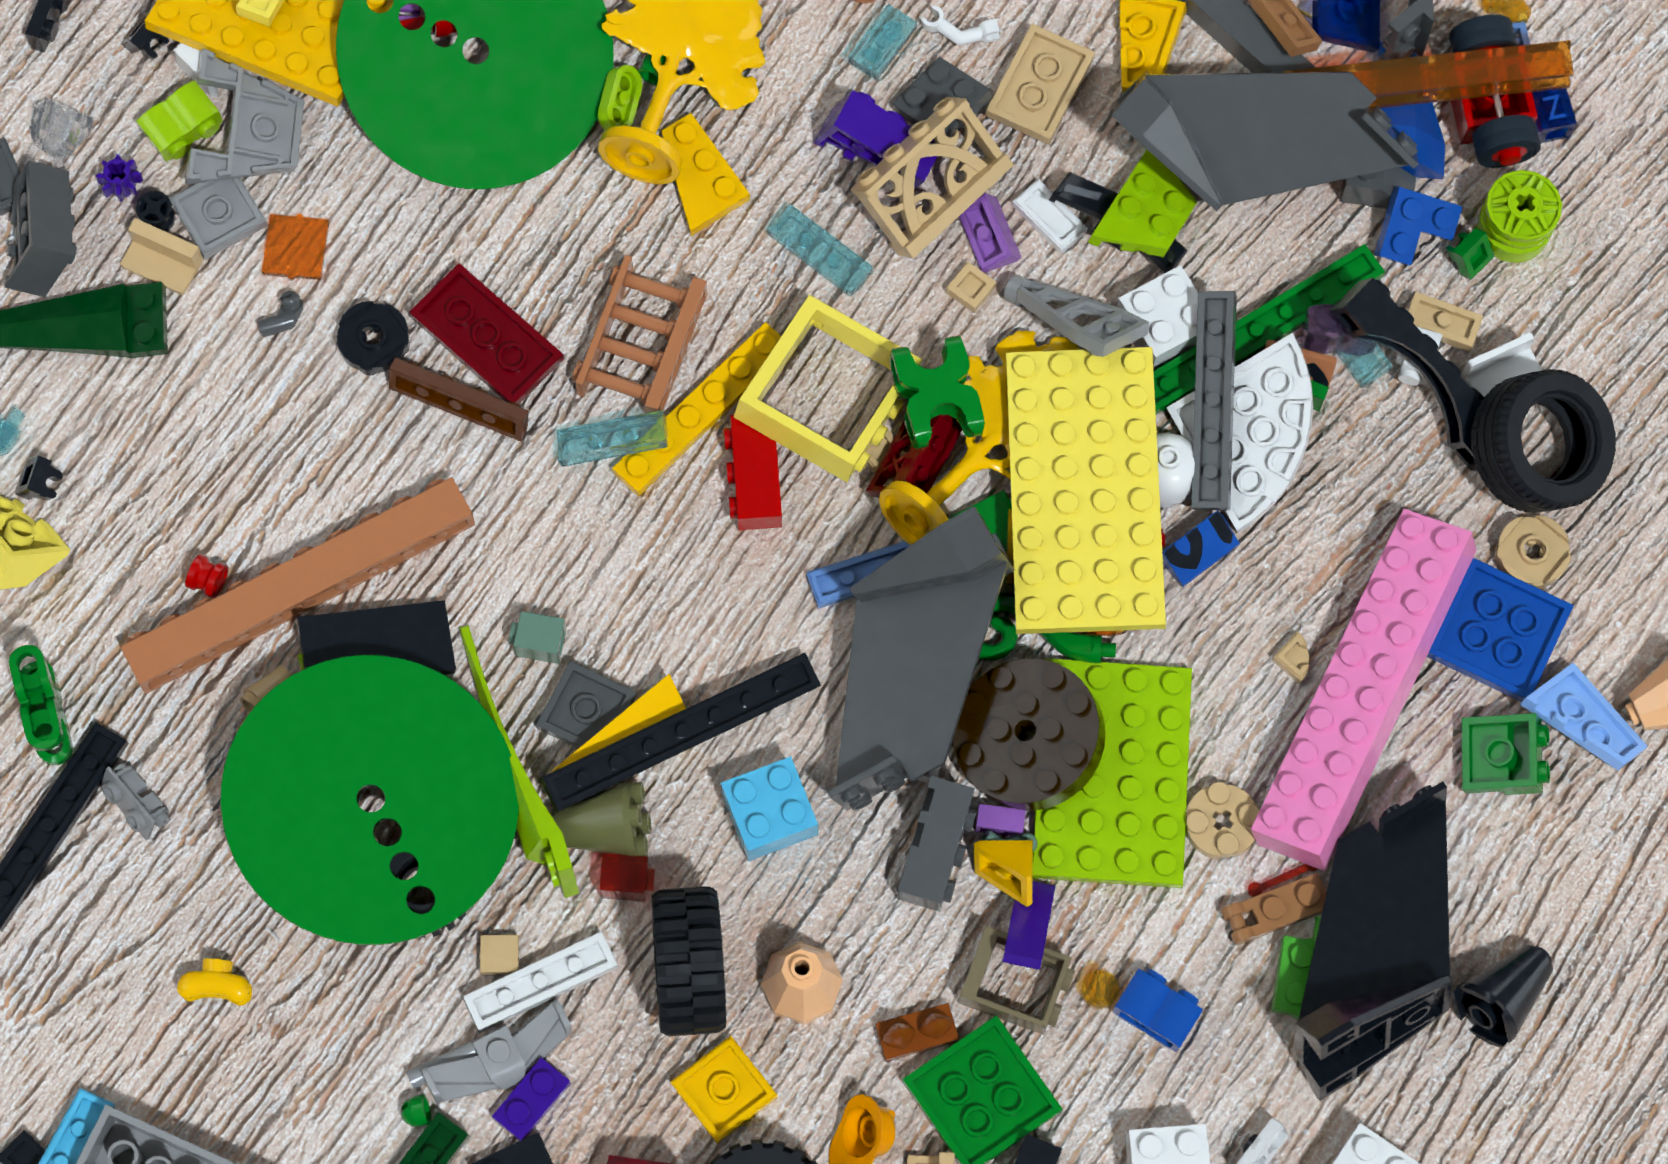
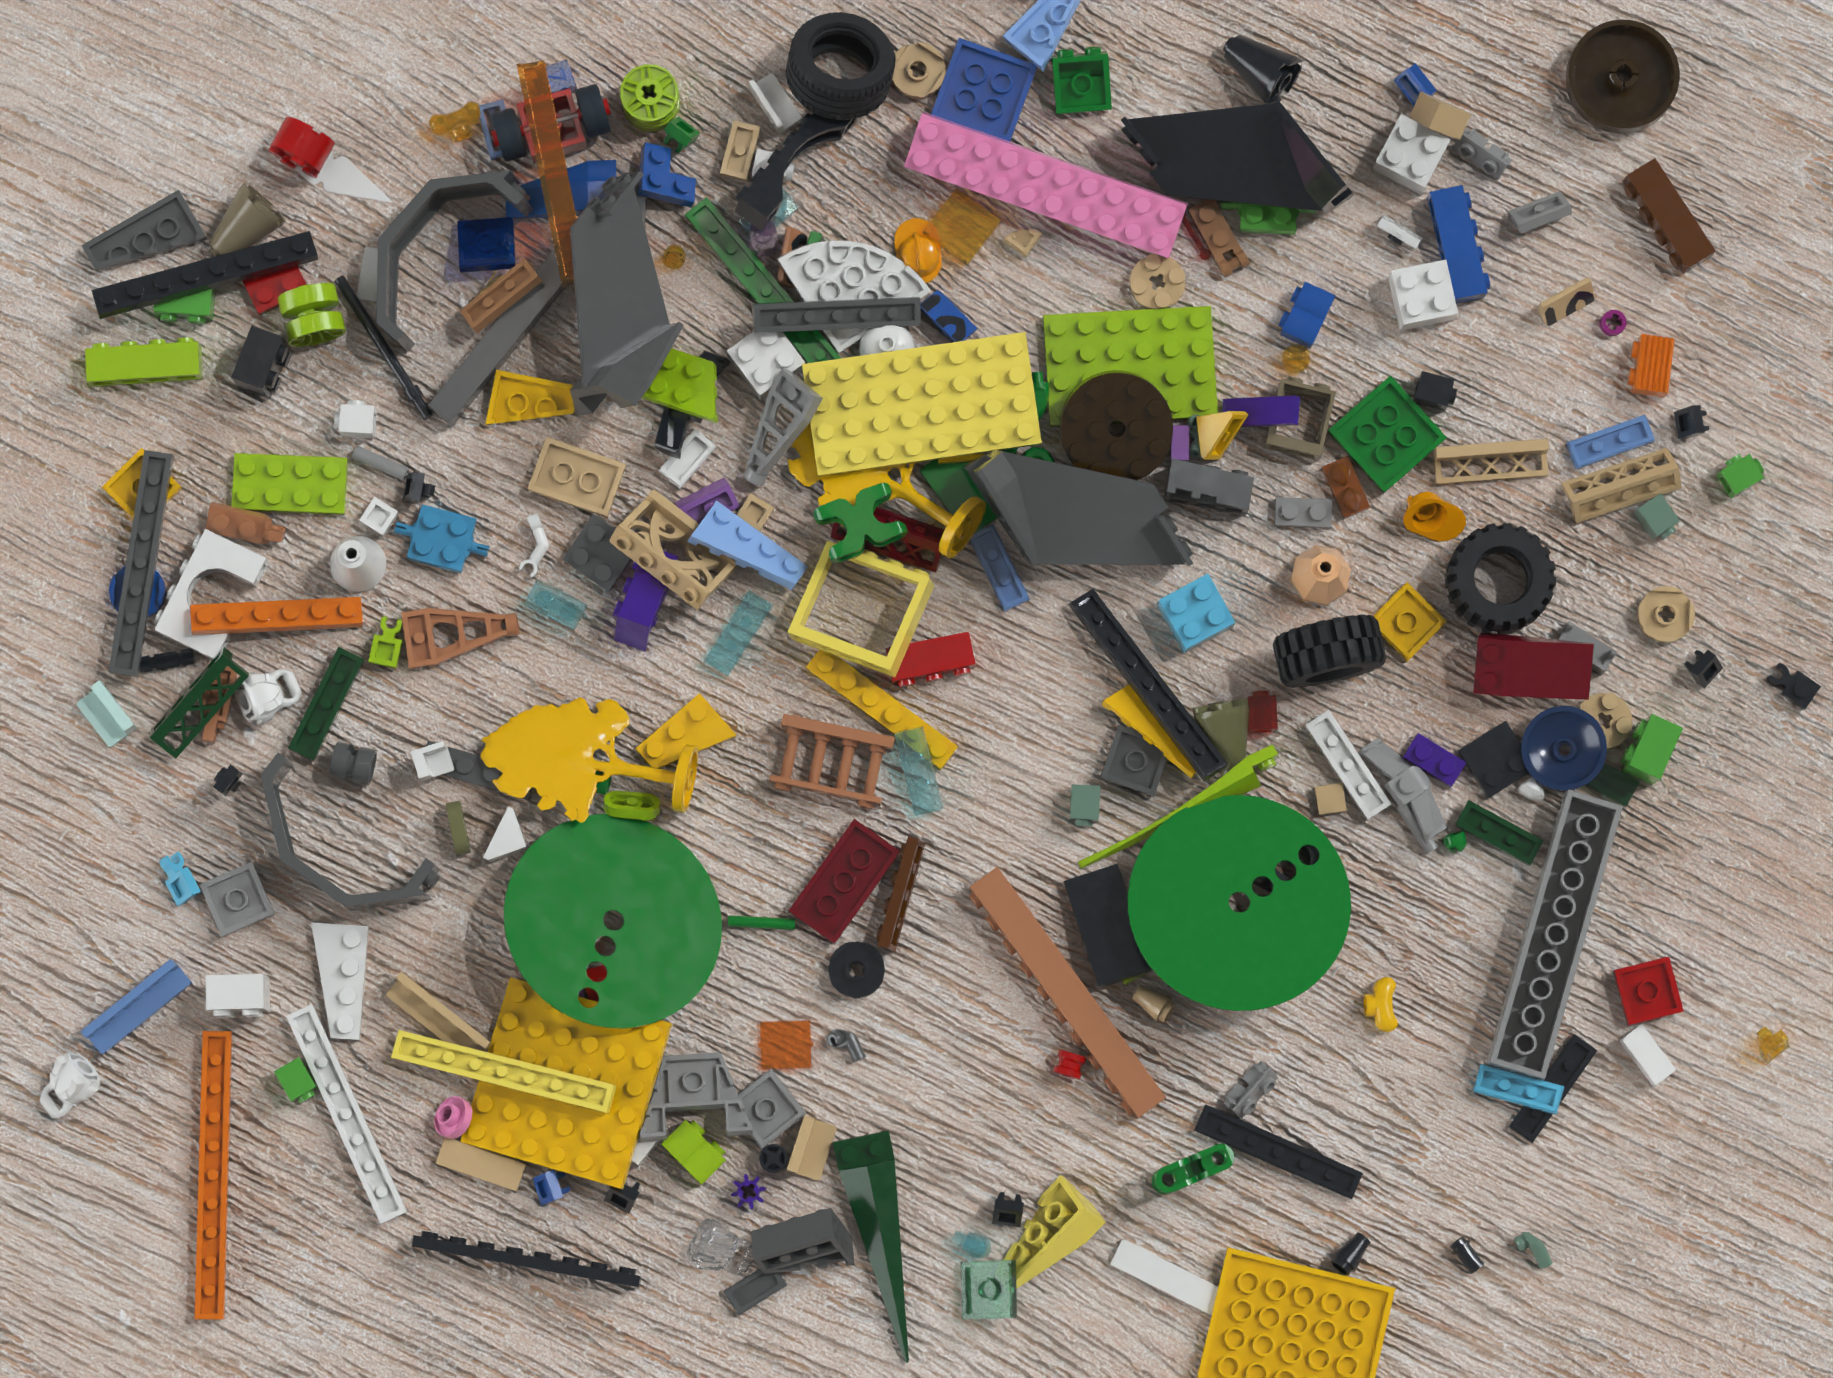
camera: 100 degrees left, 10 degrees up
none -> clear yellow hinge [662,244,686,269]
none -> light blue wing [687,501,808,590]
none -> green piece [728,915,795,930]
none -> light orange piece [894,218,942,283]
none -> clear yellow tile [923,188,1001,266]
none -> light grey plate [1274,497,1332,529]

